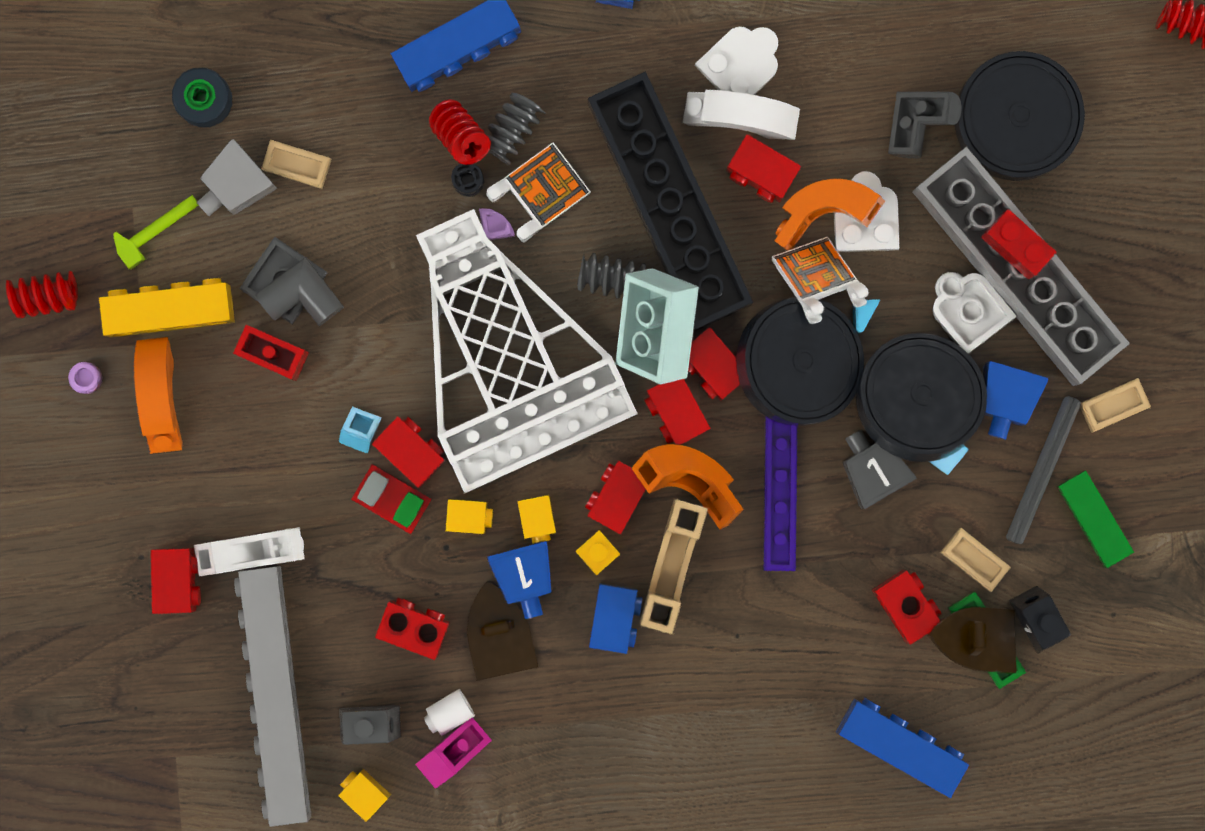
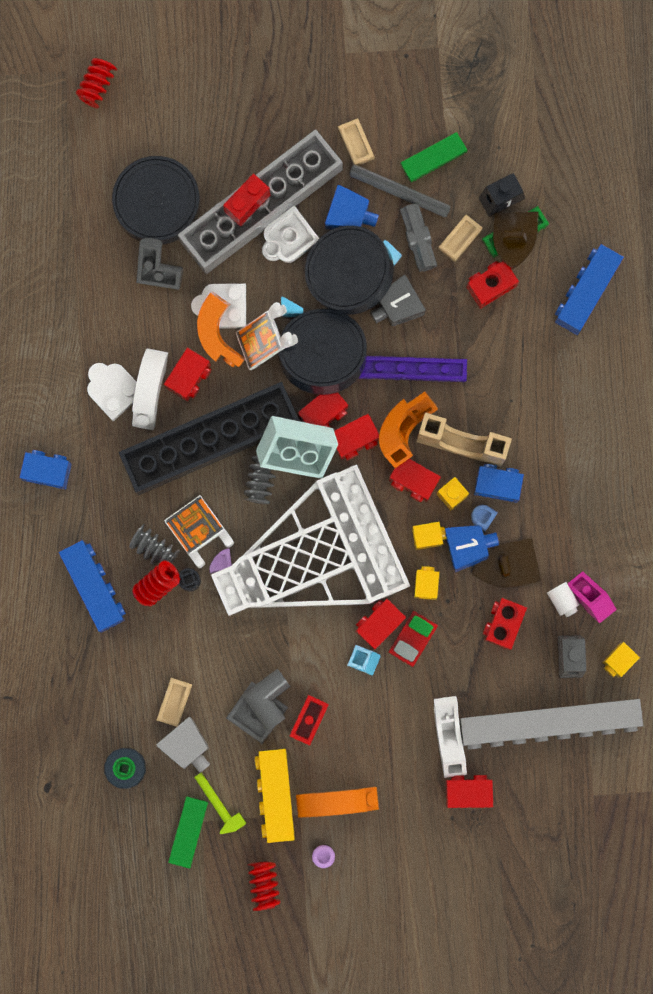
camera: 85 degrees left, 5 degrees down
none -> green tile [168,796,208,869]
none -> dark grey piece [400,204,437,272]
none -> medium blue tile [471,505,498,531]

